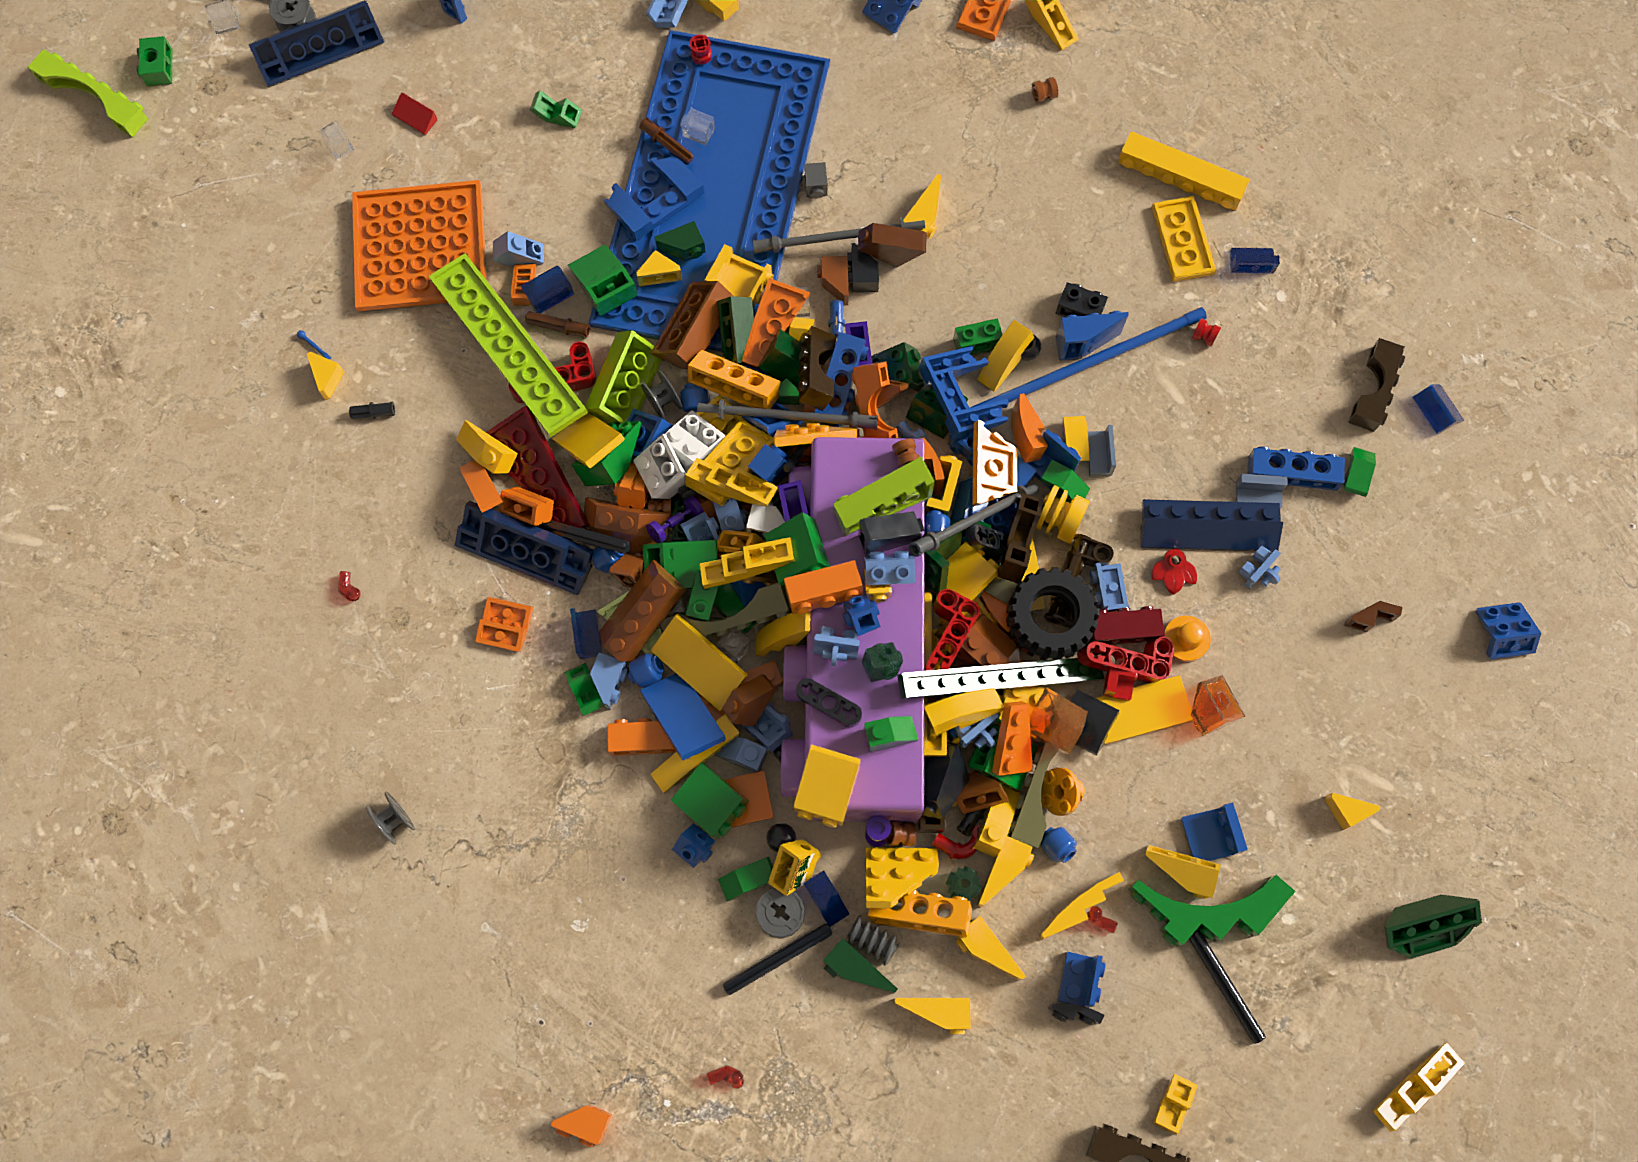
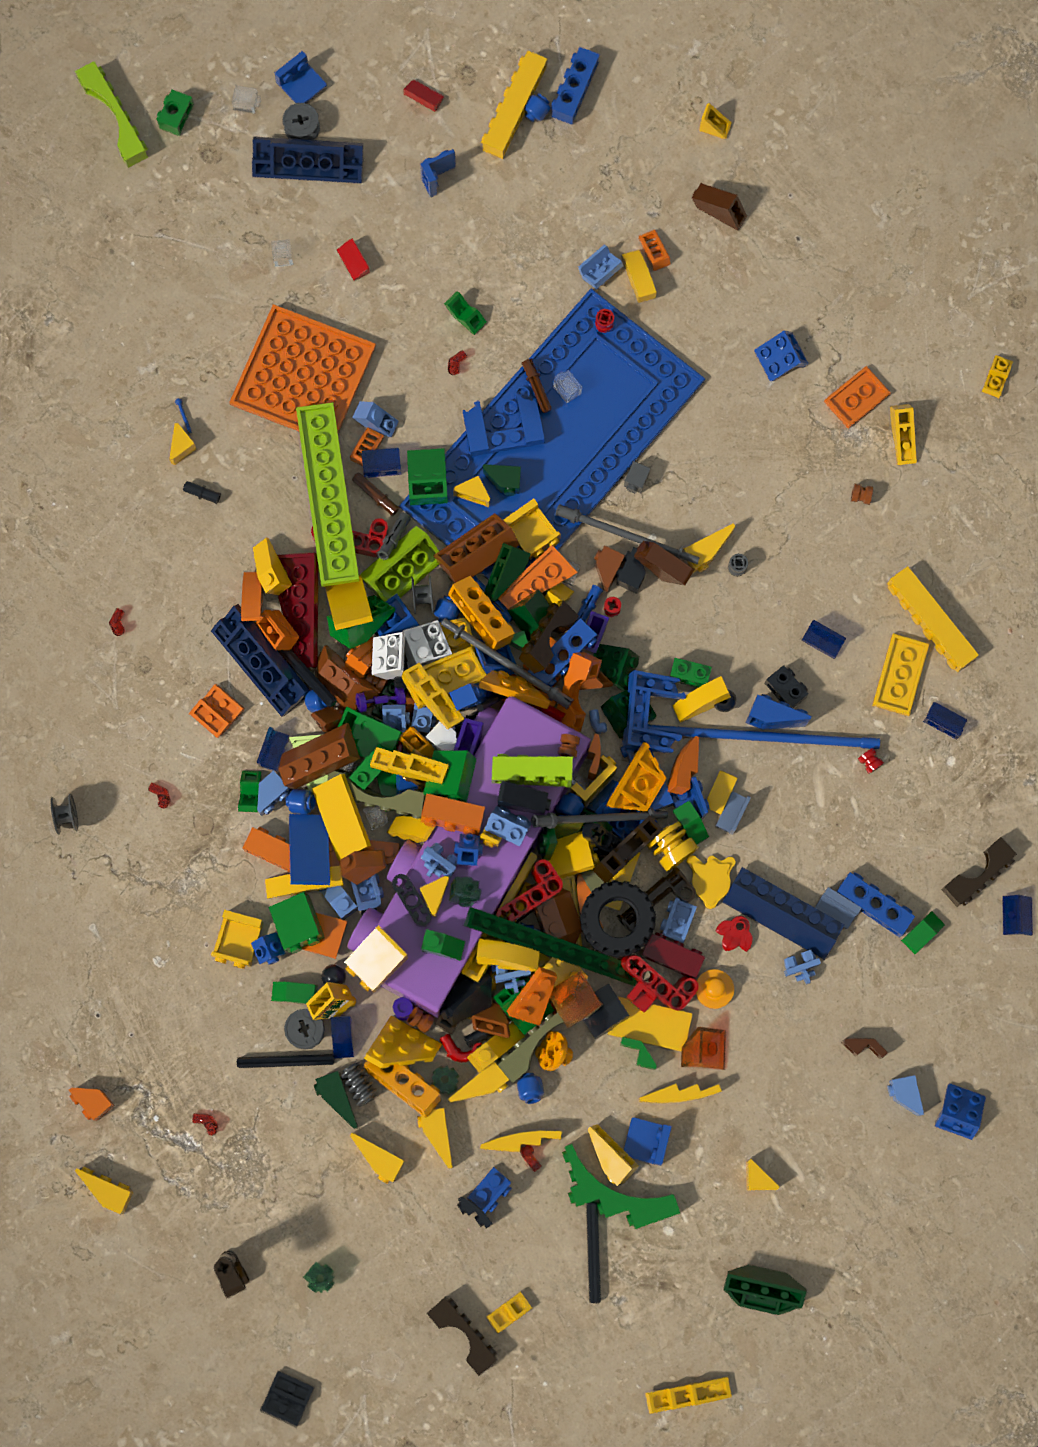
camera: 25 degrees right, 5 degrees up
none -> clear red arm [148,782,171,809]
none -> yellow panel [211,910,264,969]
none -> dark grey pin [377,512,411,560]
none -> yellow slope [420,876,449,917]
none -> clear red arm [447,350,467,376]
none -> red bush [604,596,621,618]
none -> green slope [620,1037,657,1070]
none -> yellow slope [639,1084,722,1104]
none -> yellow tile [687,855,736,909]
none -> dark grey wheel [728,553,748,577]
none -> clear blue panel [801,620,846,659]
none -> medium blue slope [887,1075,924,1116]

